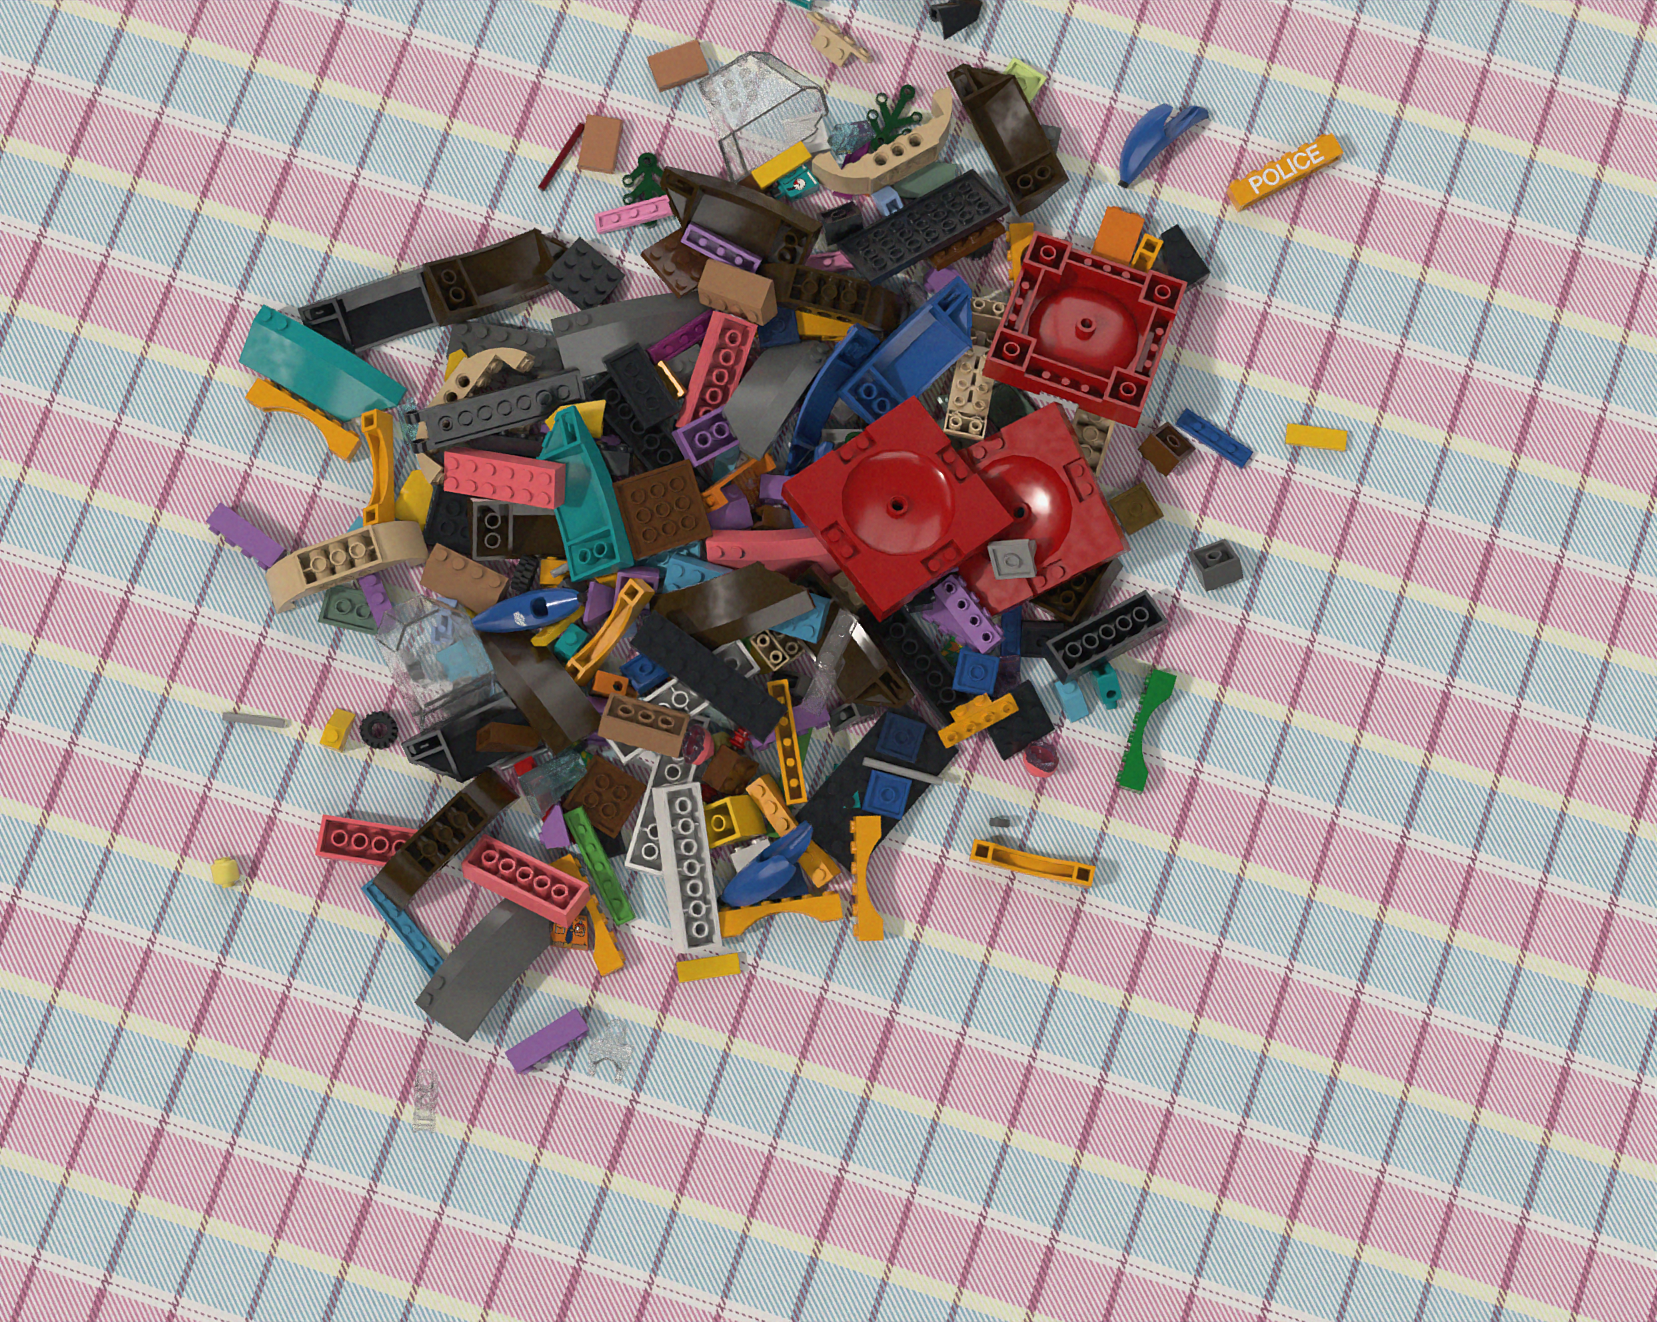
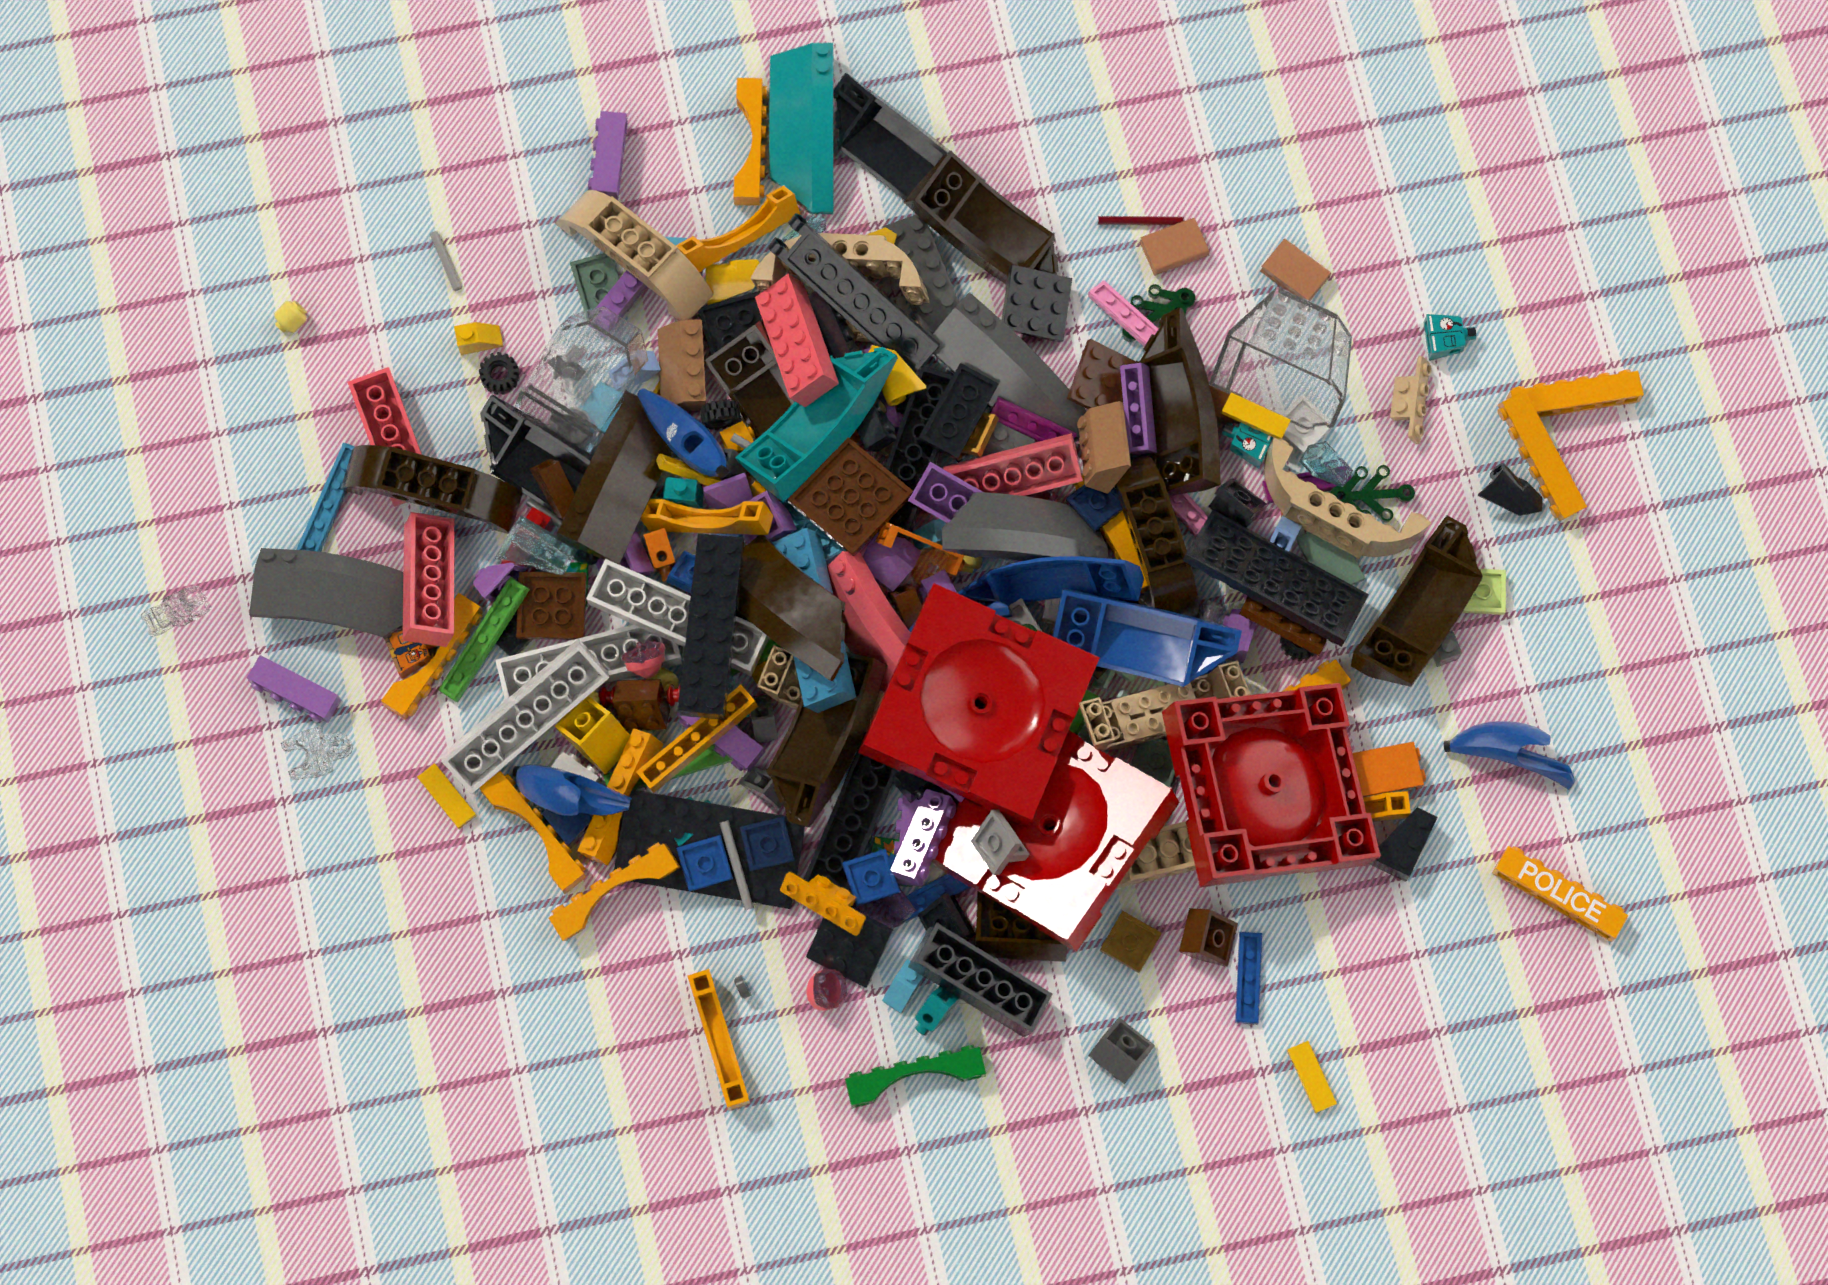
camera: 60 degrees right, 5 degrees down
medium nougat slope [597,692,691,758] -> none
clear bracket [800,609,860,717] -> none

